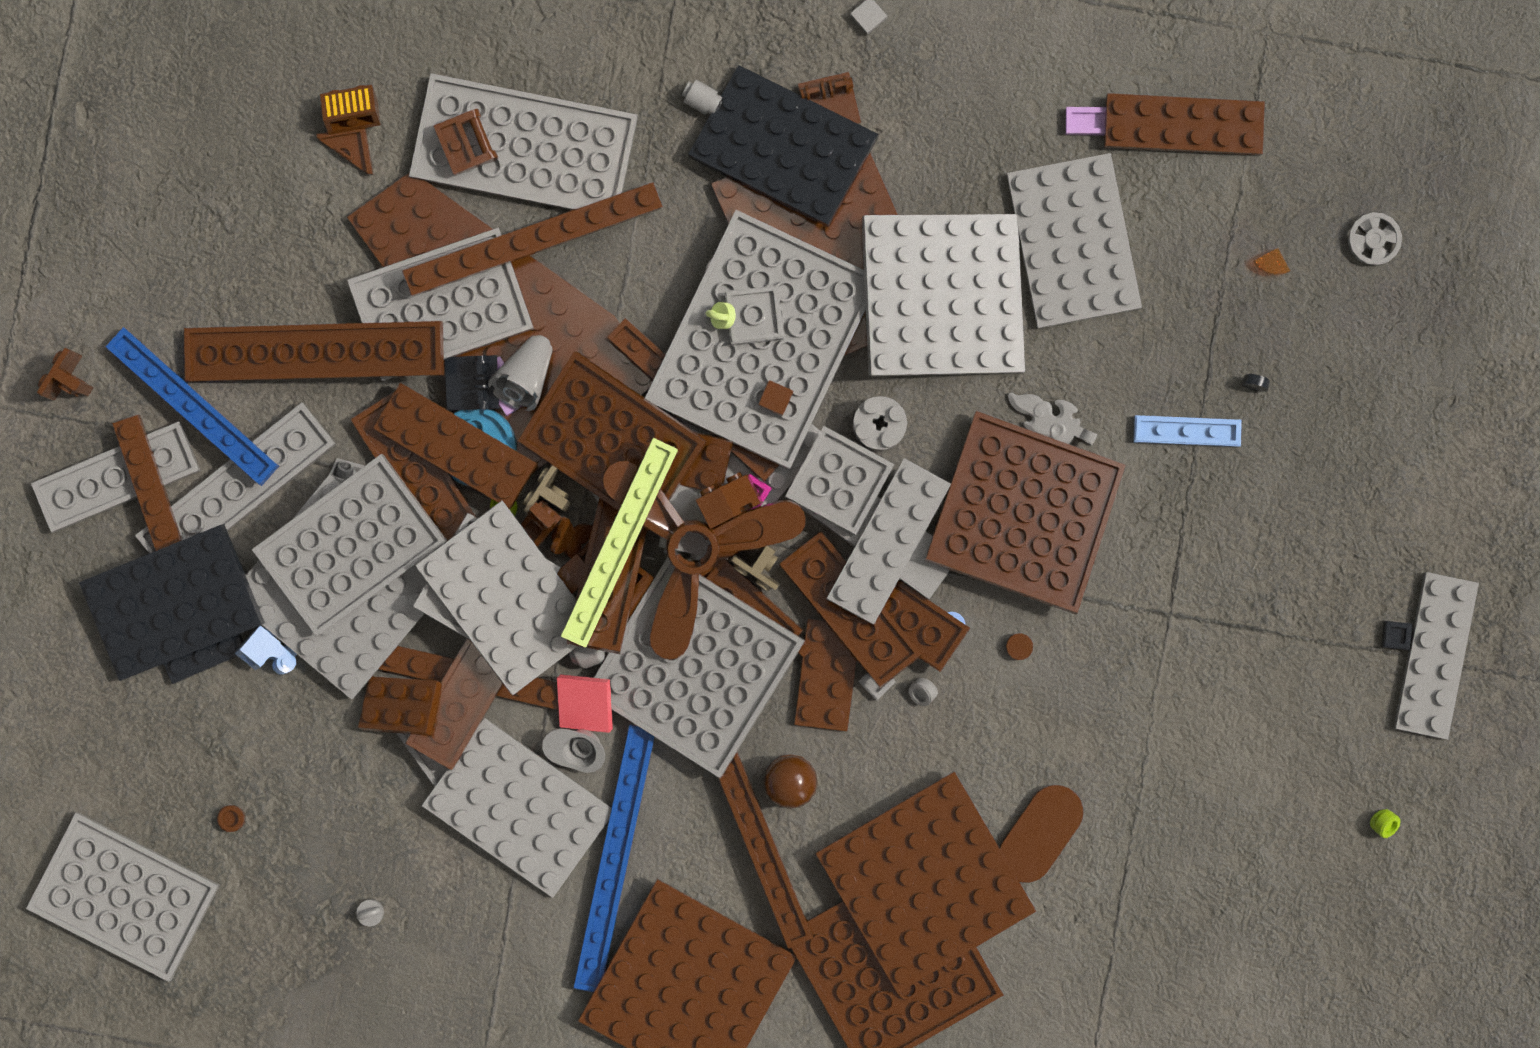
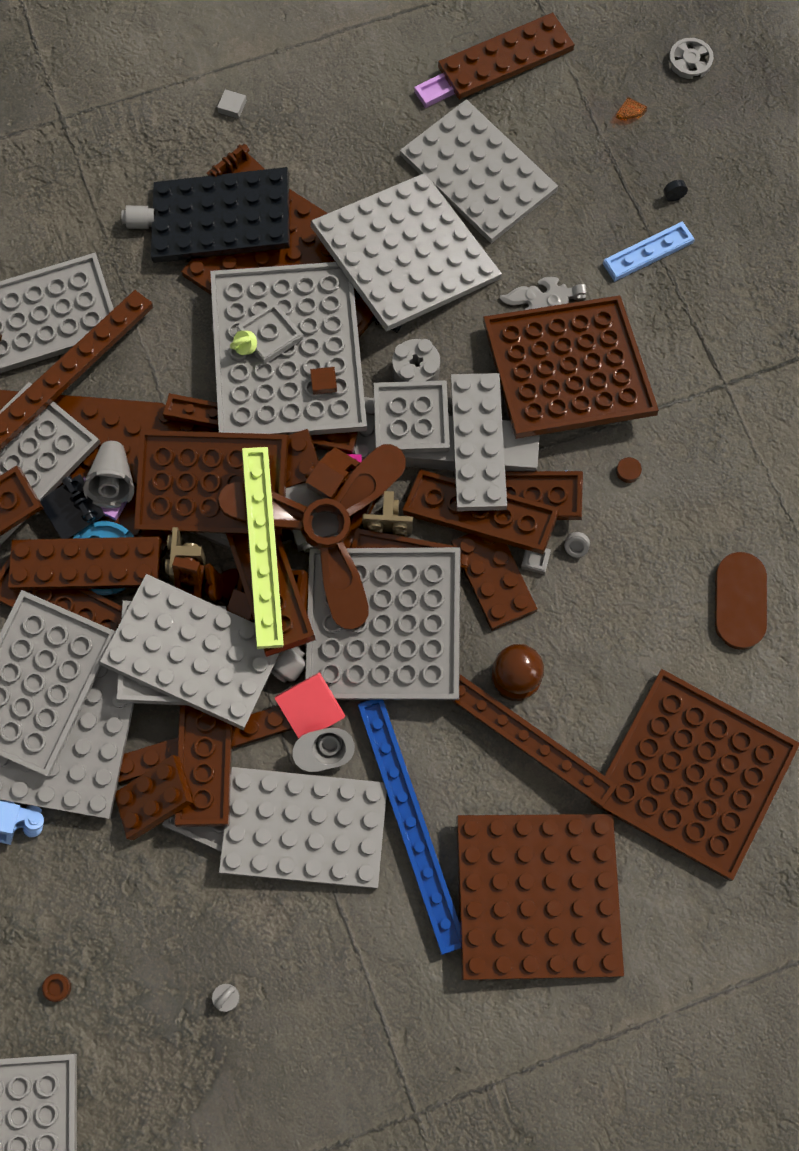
camera: 30 degrees left, 15 degrees down
reddish brown plate [816,771,1036,994] -> none

